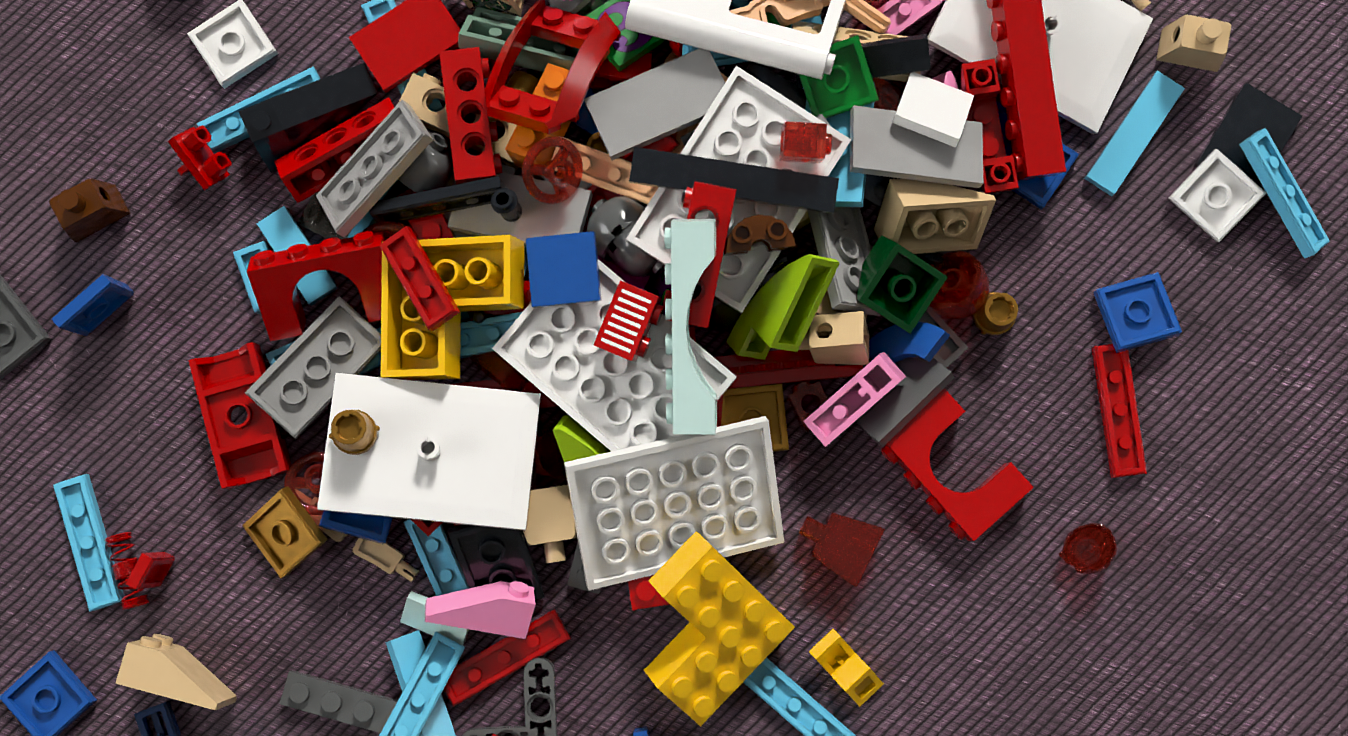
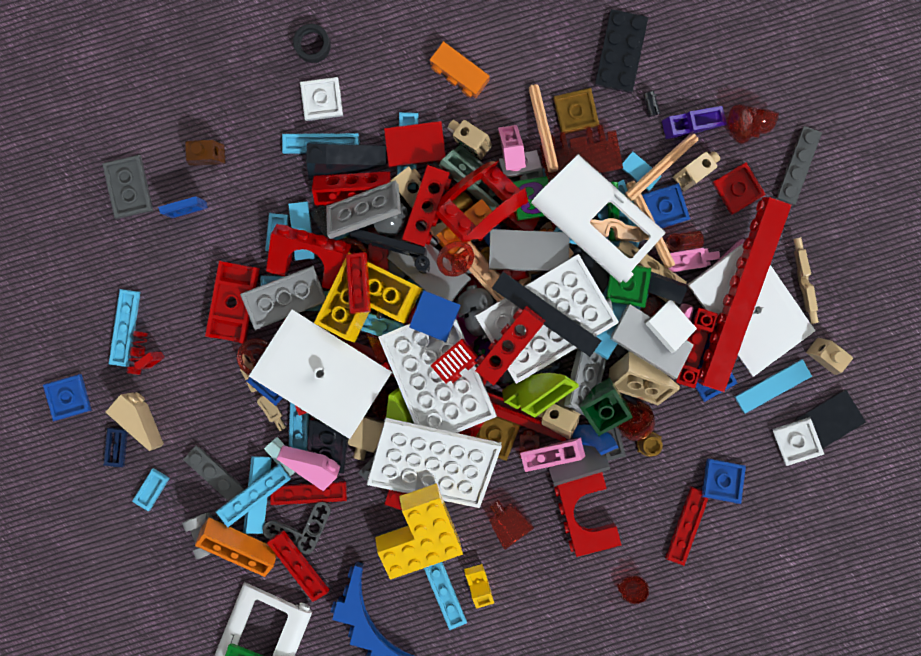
camera: 20 degrees right, 5 degrees up
red hips [168,125,232,191] -> none
pearl gold tile [242,486,328,579] -> none
pearl gold piece [329,410,380,455] -> none
light aqua arch [664,219,717,435] -> none
reddish brown cylinder [723,214,796,256] -> none
clear red brick [779,121,832,164] -> none
medium azure tile [1239,128,1330,259] -> none

